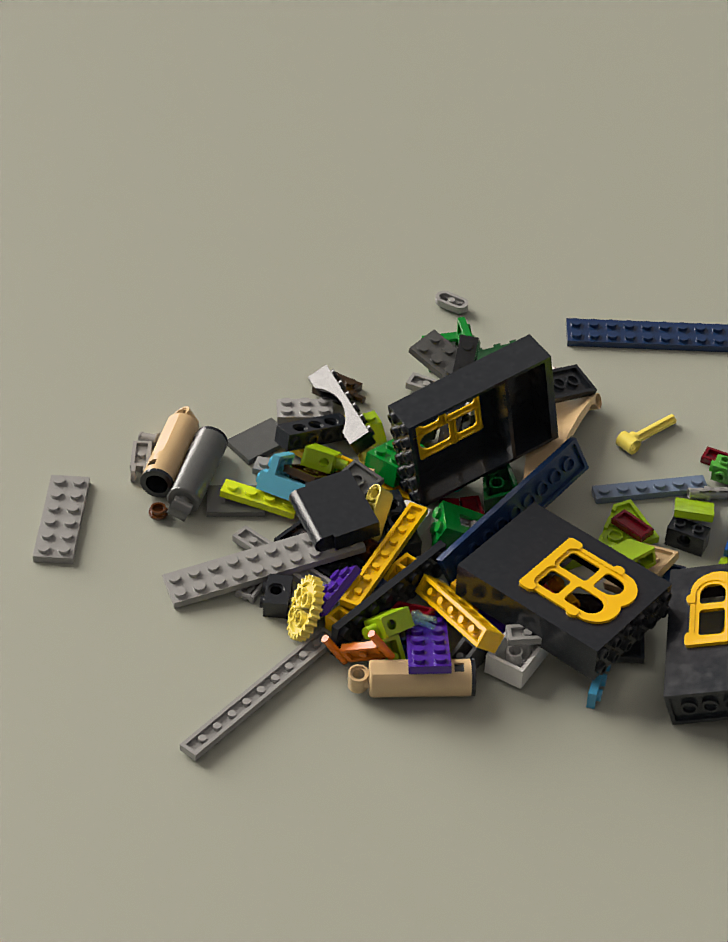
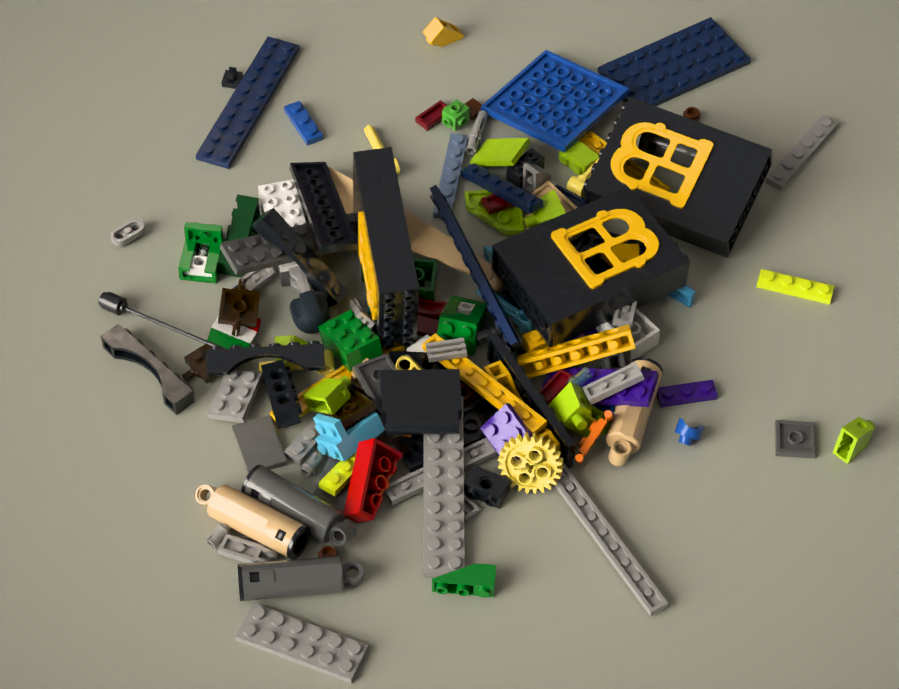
camera: 70 degrees left, 10 degrees up
none -> flag [98,292,261,349]
none -> arch [101,324,194,415]
none -> dark brown plate [218,278,260,336]
none -> black tile [221,67,243,89]
none -> dark grey piece [237,556,364,601]
none -> blue plate [284,101,323,146]
none -> light grey pin [300,452,323,478]
none -> red wedge [343,438,403,523]
none -> light grey tile [425,338,467,362]
none -> green slope [432,563,496,598]
none -> dark blue plate [461,163,544,214]
none -> light grey slope [522,163,551,193]
none -> light grey plate [582,362,645,405]
none -> dark purple plate [657,380,718,408]
none -> blue piece [675,418,704,446]
none -> neon yellow plate [756,269,834,304]
none -> dark grey tile [775,420,816,459]
none -> lime torso [832,417,875,464]

